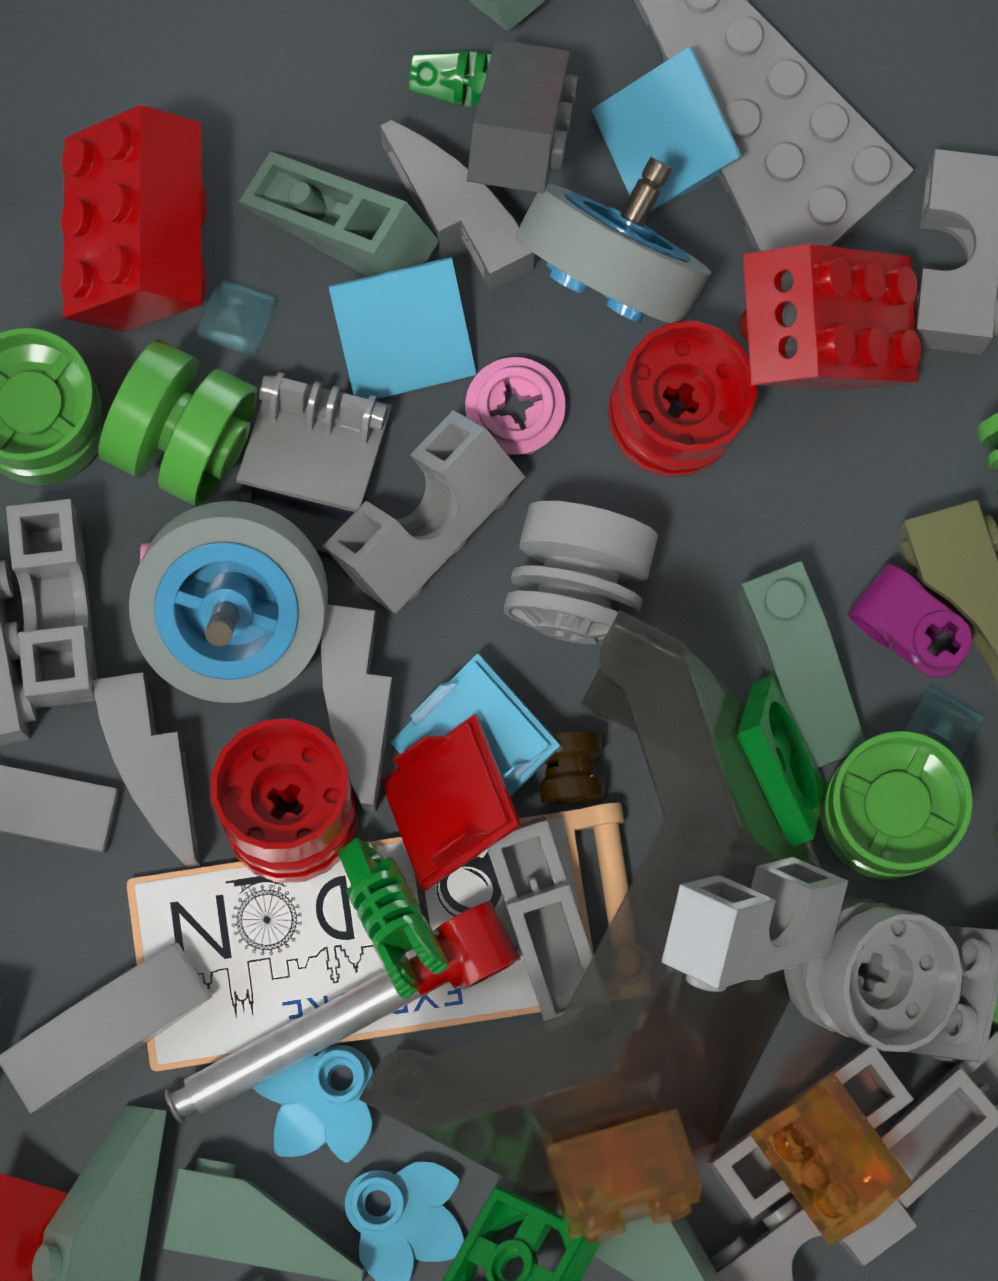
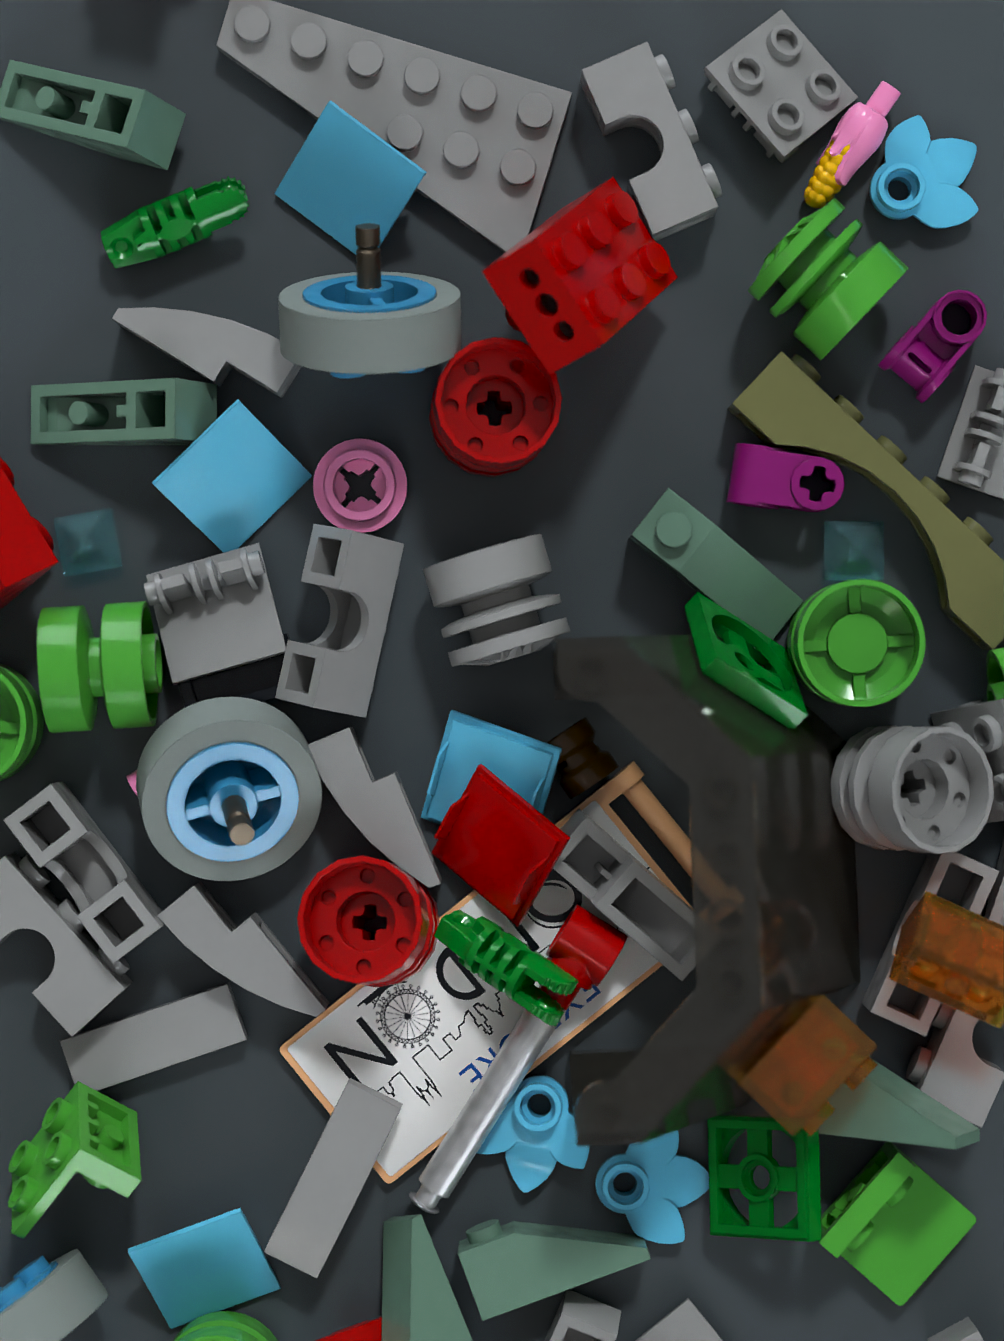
camera: 30 degrees left, 10 degrees up
dark grey wedge [467,40,579,193] -> none
light grey arch [661,857,848,992] -> none

